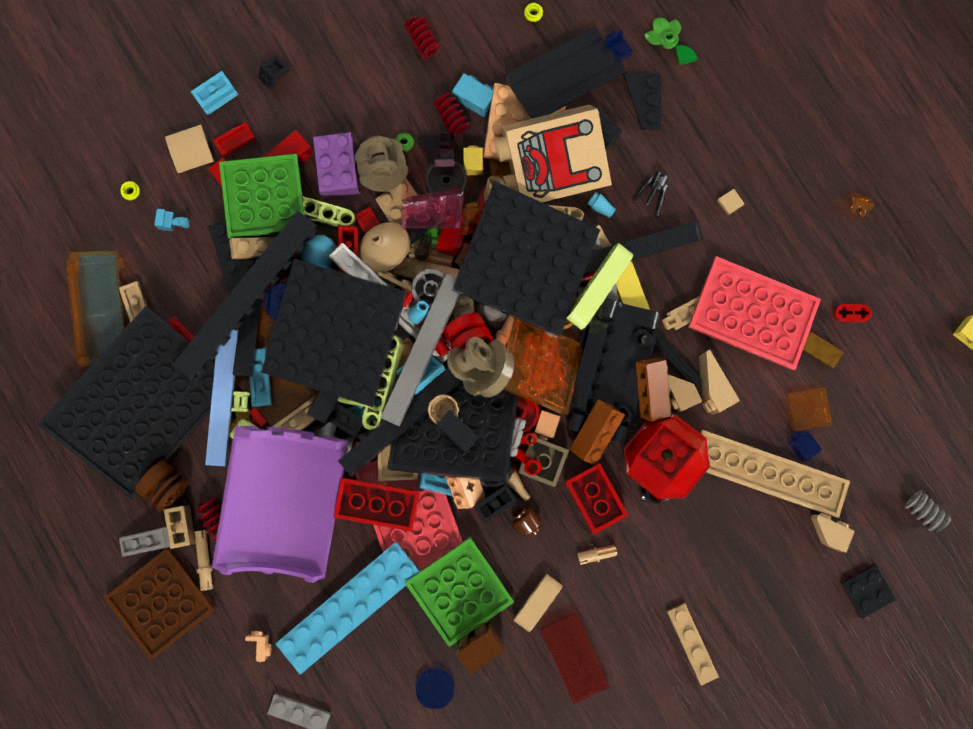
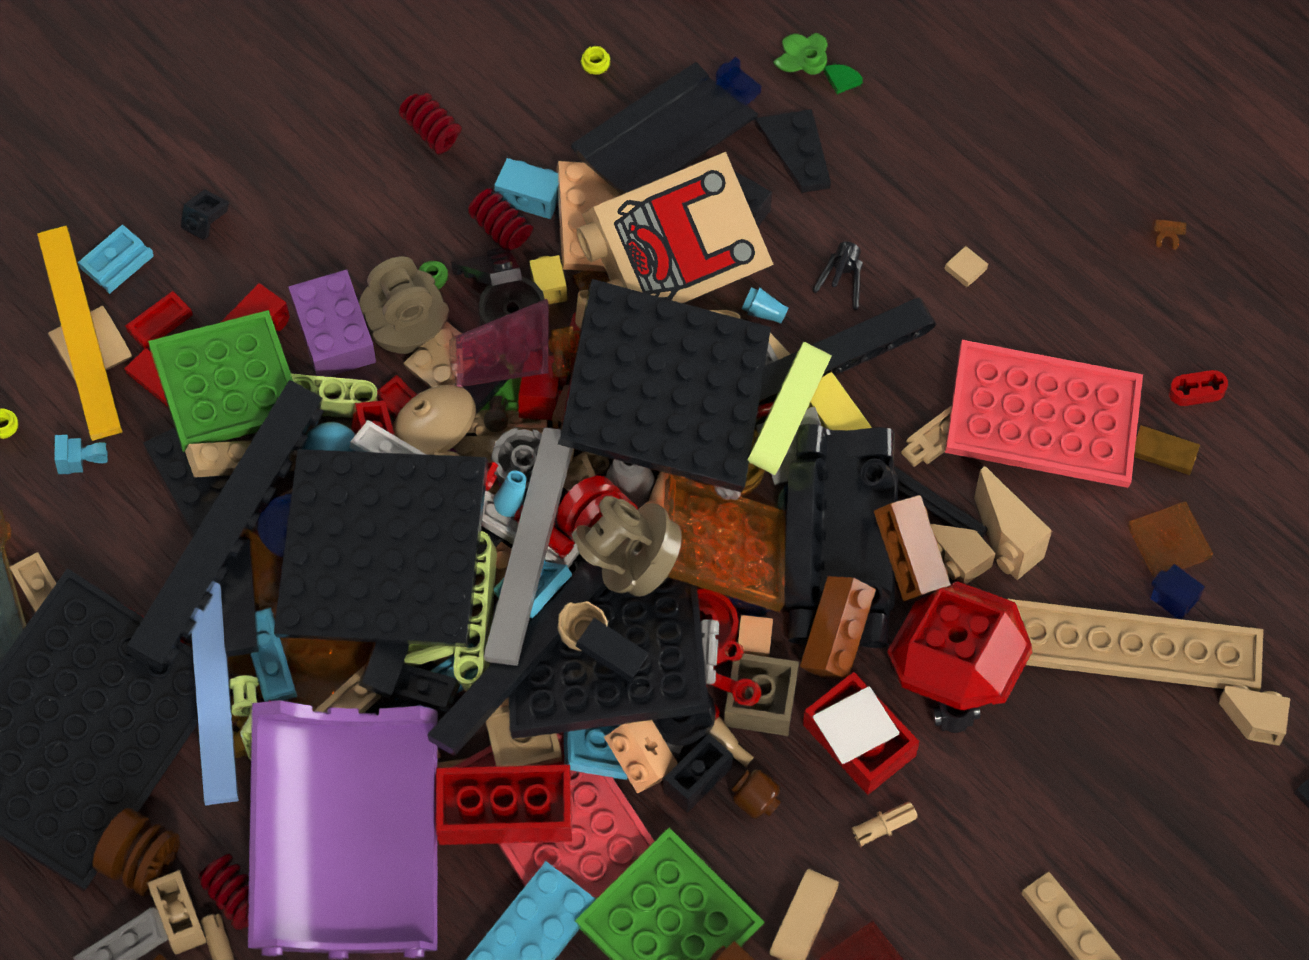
camera: 10 degrees left, 20 degrees down
none -> yellow tile [37,225,122,441]
none -> white sticker [813,687,899,764]

